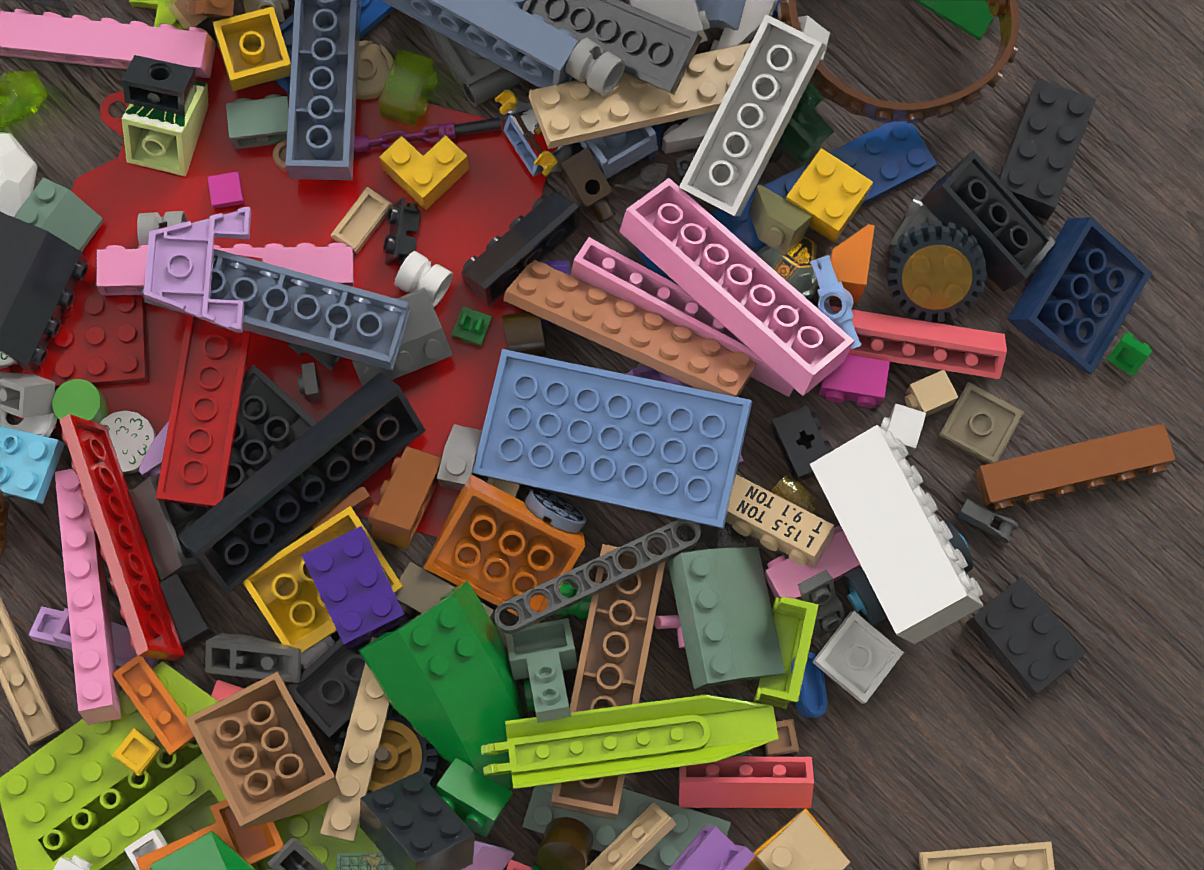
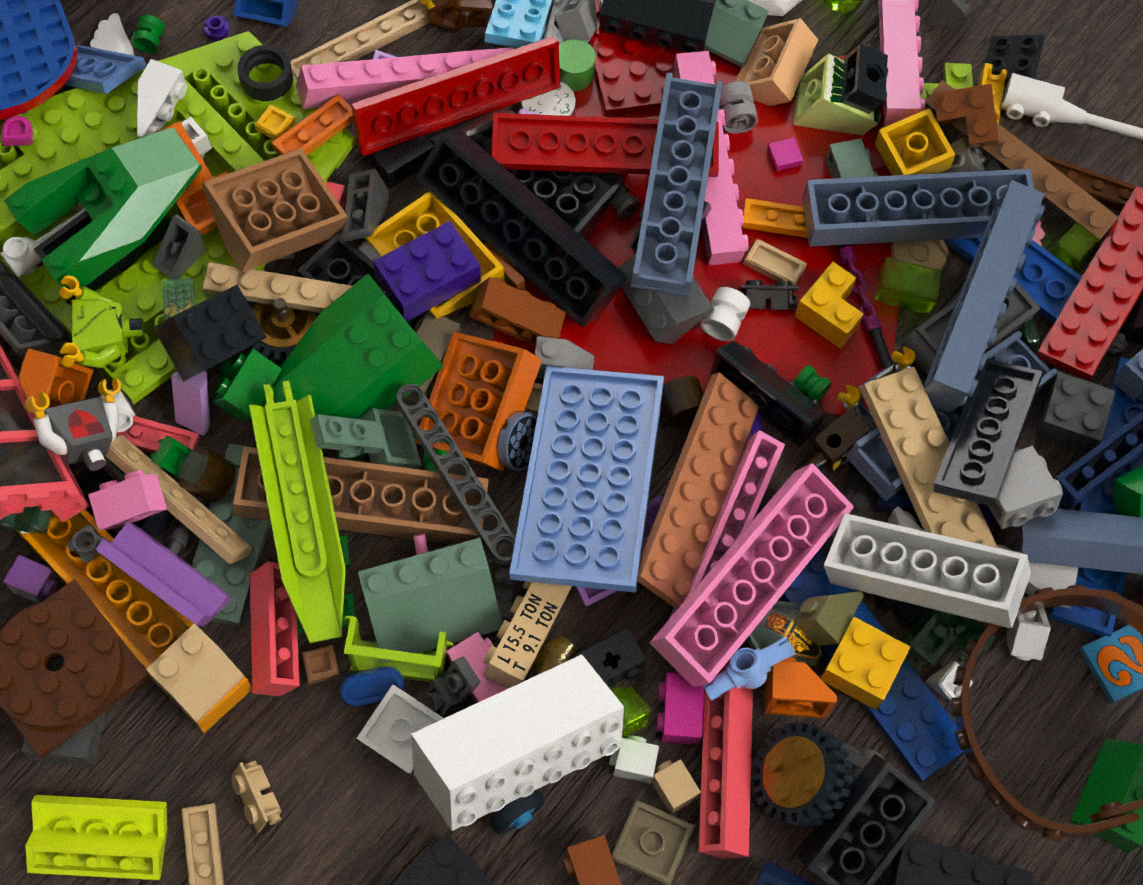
camera: 80 degrees right, 10 degrees down
lavender wing [144,207,252,333] -> none
dark grey plate [298,362,322,403] -> none
green tile [452,307,493,348] -> none
light grey wheel [565,38,625,96] -> none
dark grey bar [957,498,1018,543] -> none
none -> tan hinge [231,761,282,833]
none -> black tyre [237,45,293,102]
none -> dark grey wheel [609,185,641,221]
none -> clear neon green slope [611,686,651,738]
none -> light nougat slope [735,18,818,106]
none -> light orange plate [741,198,808,238]
none -> green wheel [793,365,832,402]
none -> white slope [926,661,973,703]

